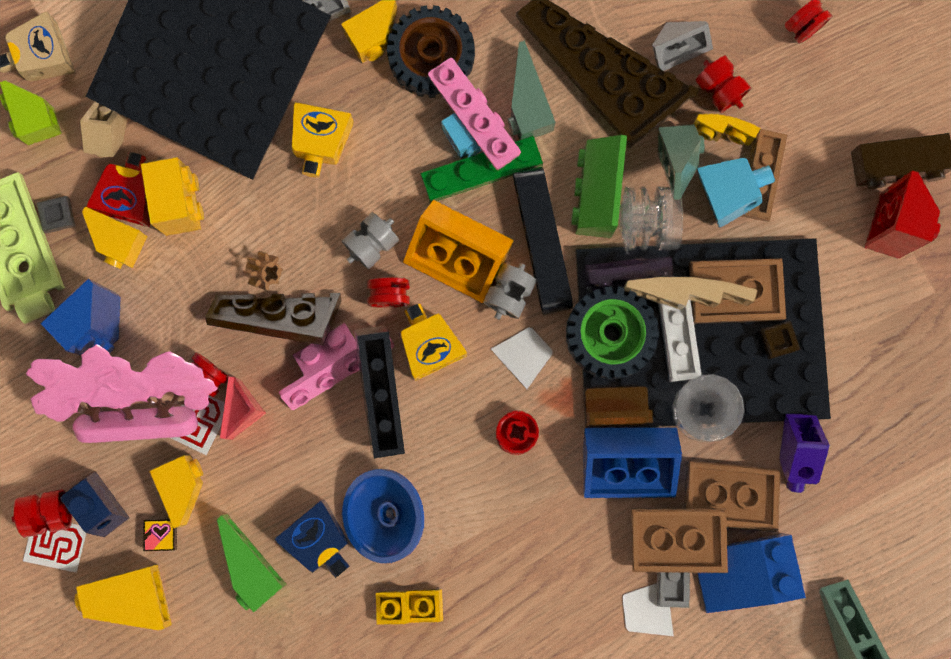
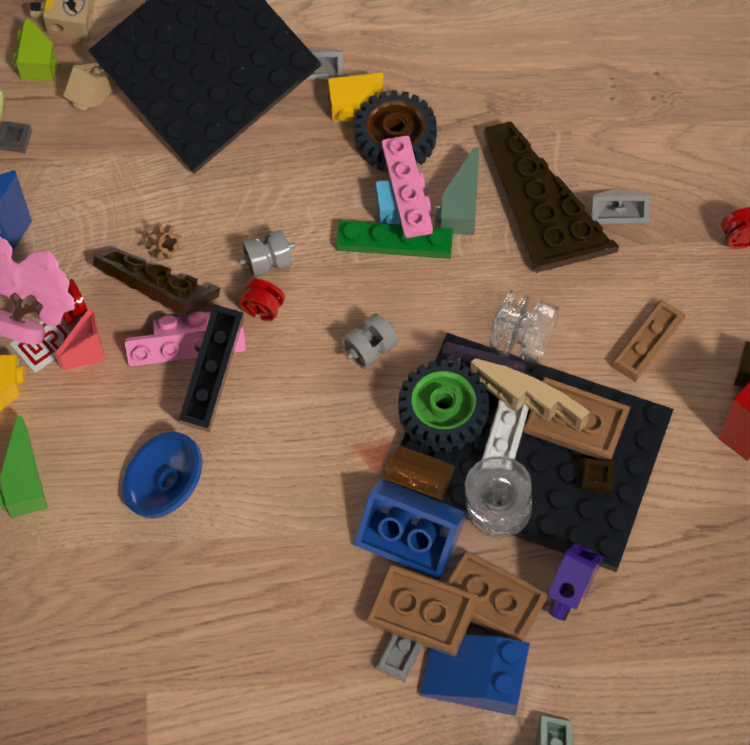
camera: 25 degrees right, 20 degrees down
yellow slope [82,207,148,269] -> none
red torso [86,152,151,228] -> none
yellow brick [141,157,204,236] -> none
dark blue torso [275,500,350,578] -> none
yellow torso [292,102,354,178] -> none
yellow slope [376,589,443,625] -> none
yellow torso [400,303,467,381] -> none
light orange slope [403,200,514,303] -> none
white sticker [491,327,553,389] -> none
red wheel [496,411,539,455] -> none
black beam [513,167,573,315] -> none
bright green slope [571,135,627,238] -> none
white sticker [623,583,674,636] -> none
sand green slope [658,125,705,200] -> none
yellow slope [693,114,761,146] -> none
red wheel [695,55,752,113] -> none
medium azure torso [697,158,775,228] -> none

